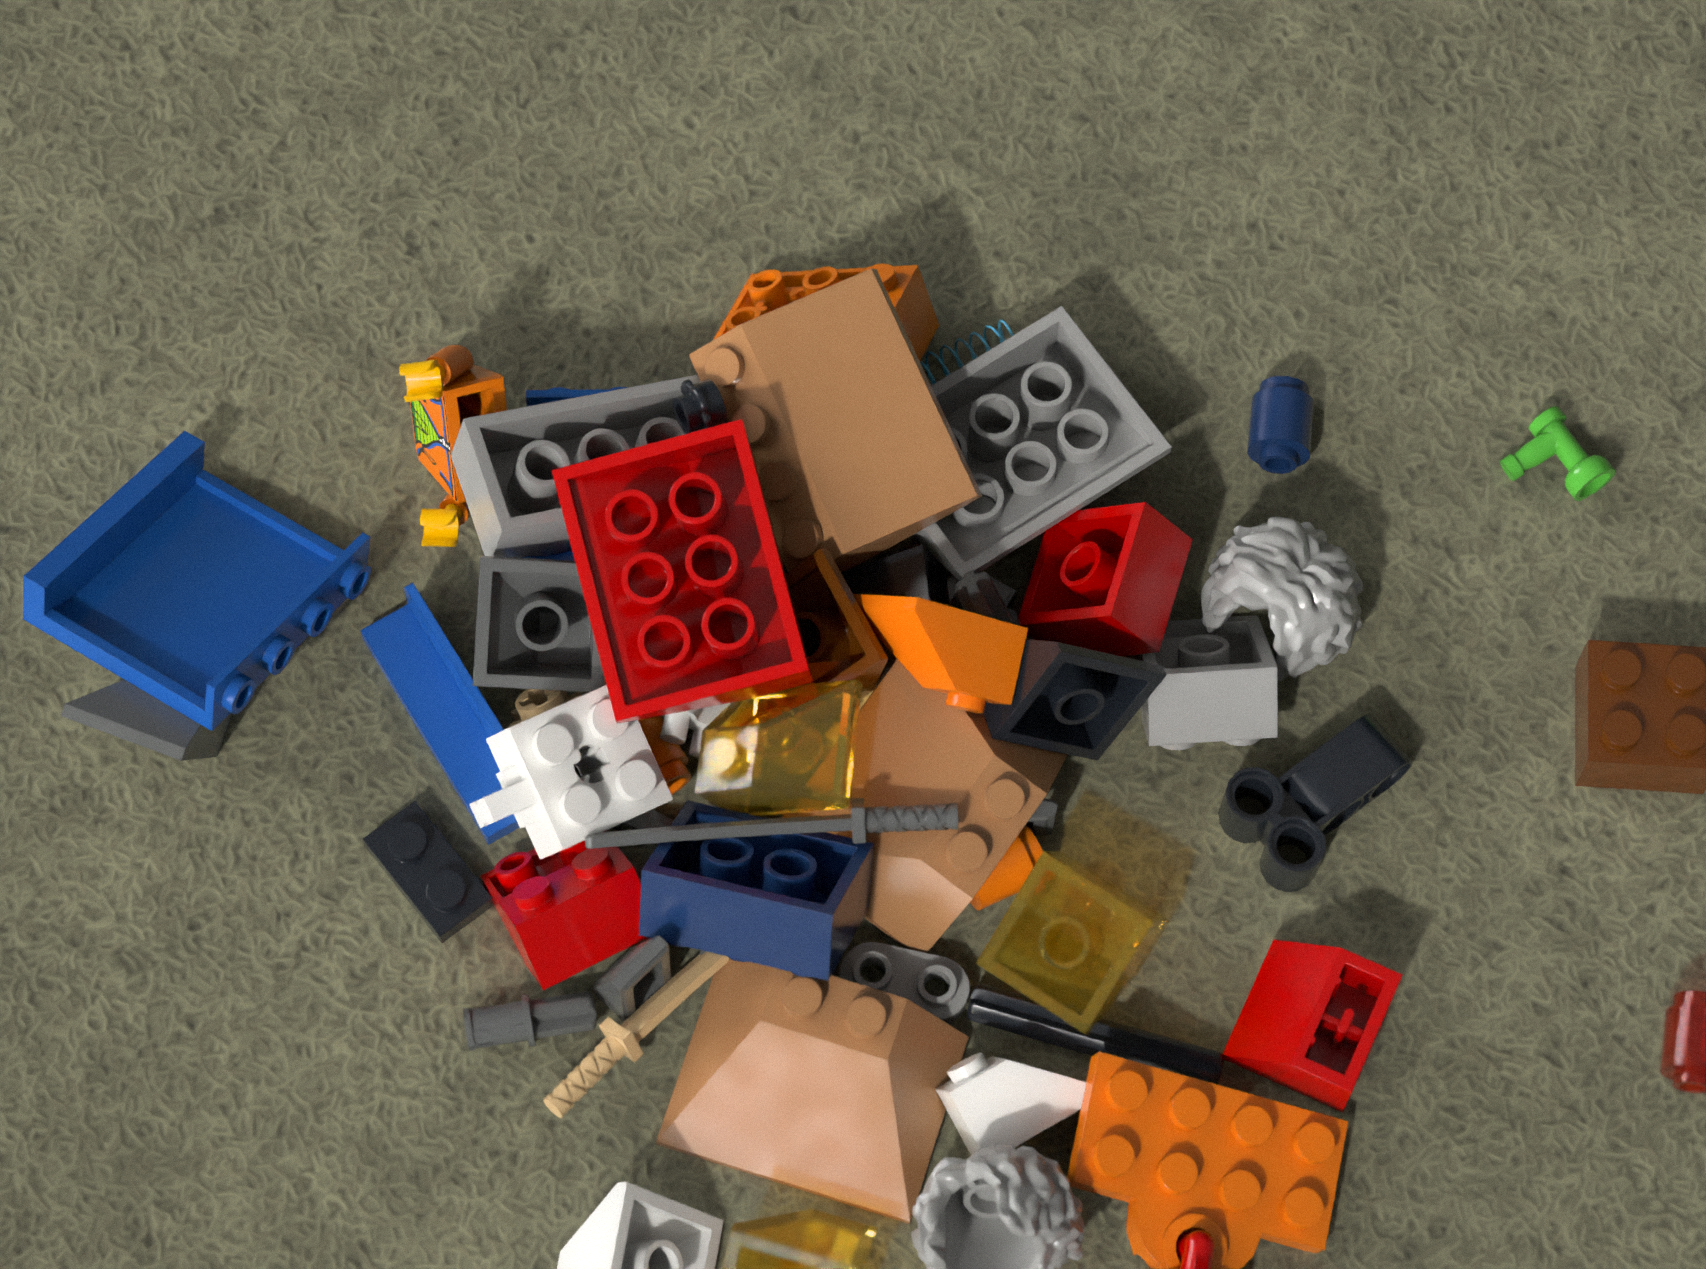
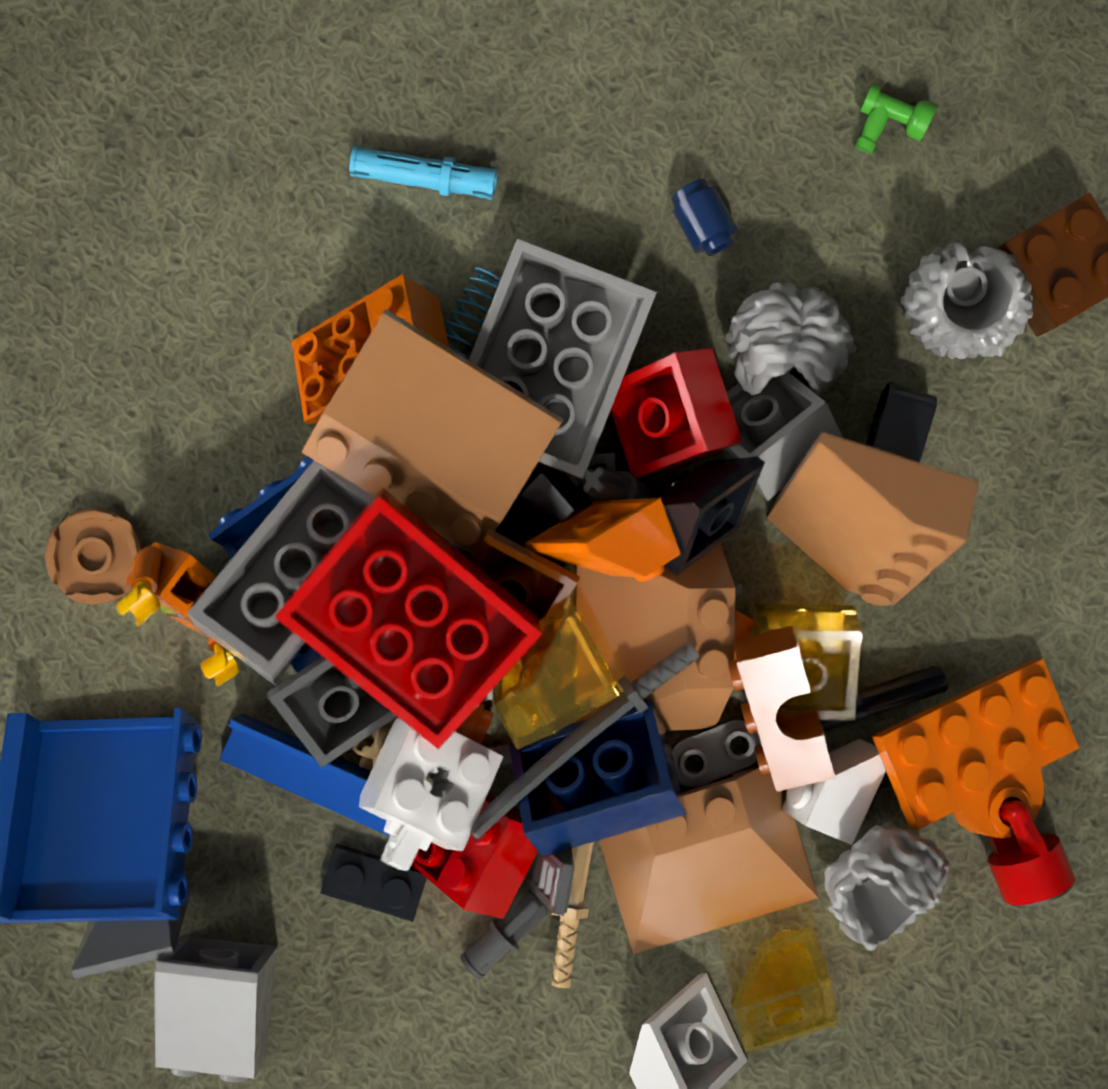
camera: 30 degrees left, 20 degrees up
black plate [673,379,728,434] -> none
red slope [1222,940,1403,1112] -> none
none -> medium nougat tile [45,508,144,605]
none -> slope [154,935,278,1083]
none -> medium azure pin [349,145,498,200]
none -> arch [728,625,835,792]
none -> medium nougat slope [767,432,979,606]
none -> light grey hair [900,241,1033,359]

